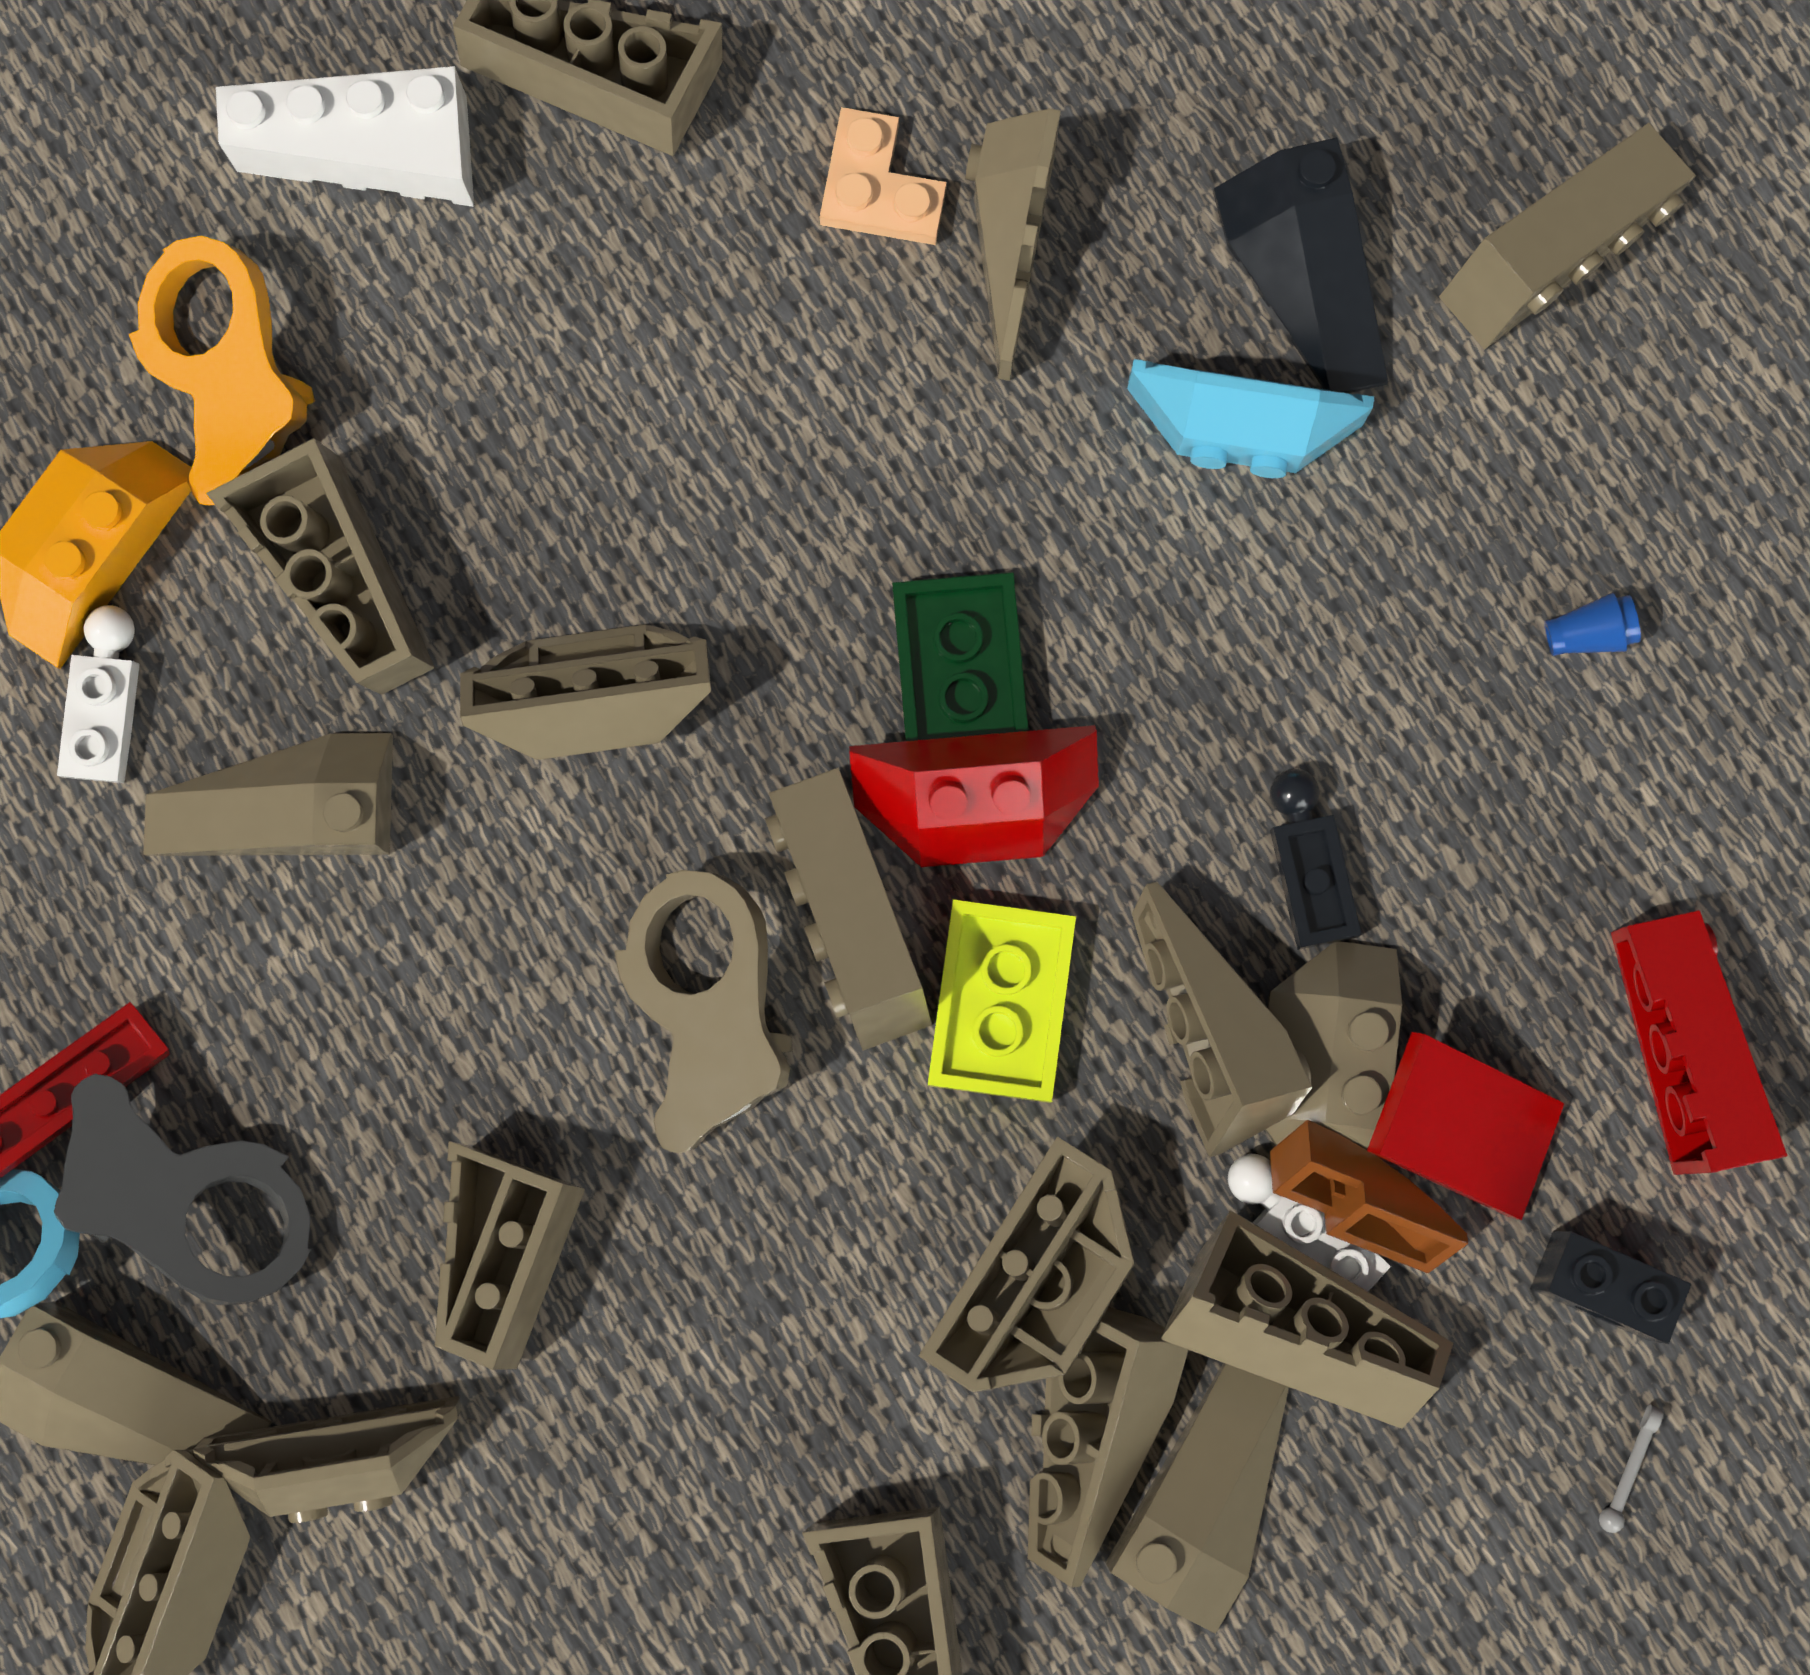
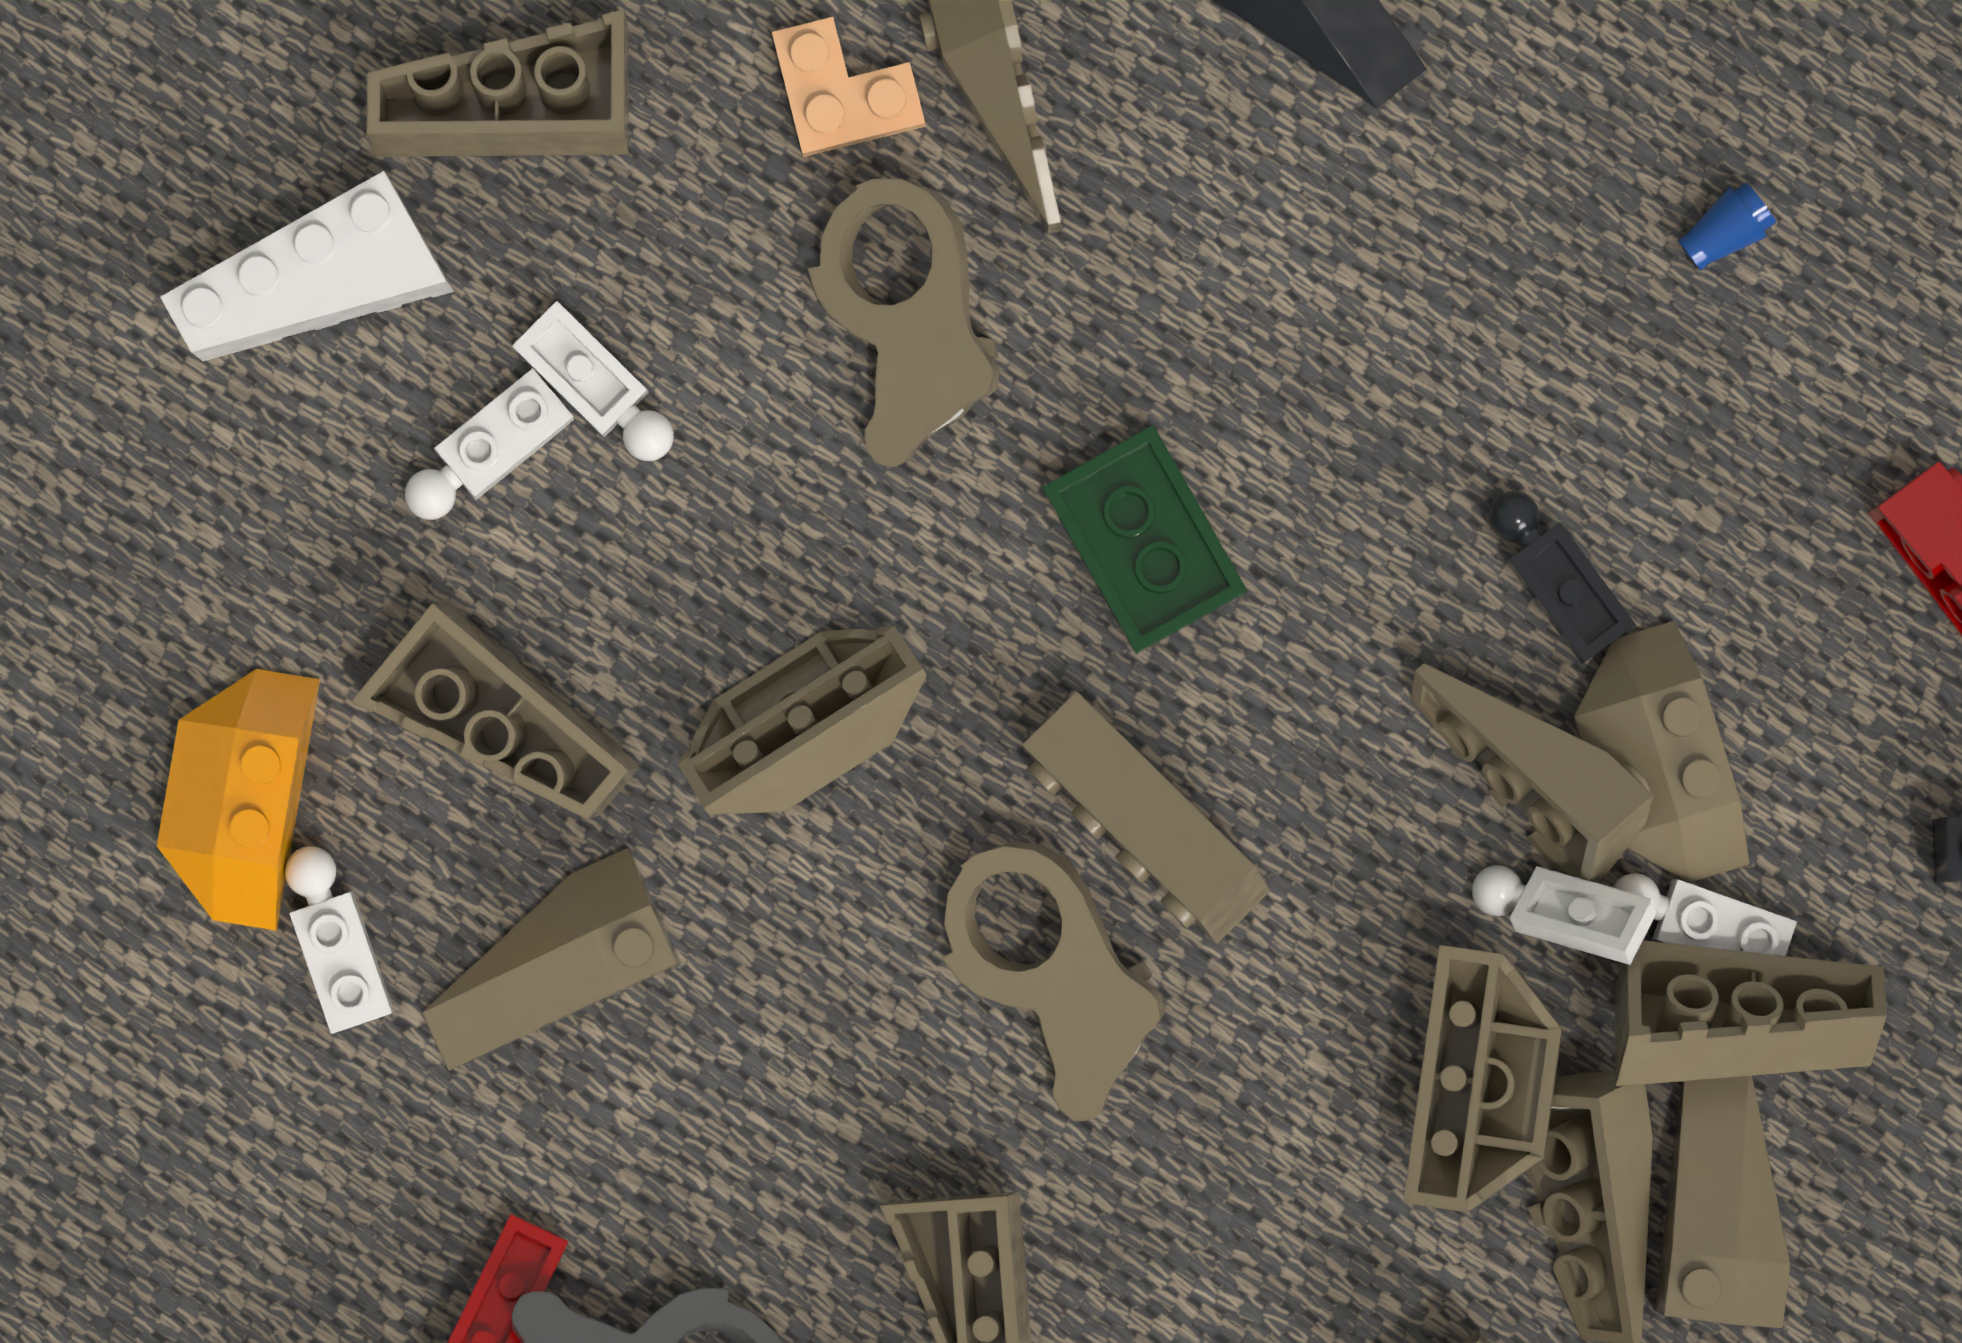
camera: 25 degrees left, 5 degrees up
light orange animal [129,235,315,506] -> none
red wedge [849,725,1099,867] -> none
neon yellow plate [927,900,1076,1103] -> none
medium azure wedge [1127,359,1375,478] -> none
dark orange slope [1270,1119,1468,1273] -> none
red tile [1367,1032,1565,1220] -> none
none -> white plate [405,368,574,520]
none -> white plate [512,301,674,461]
none -> dark tan animal [807,179,1000,467]
none -> white plate [1472,865,1657,965]

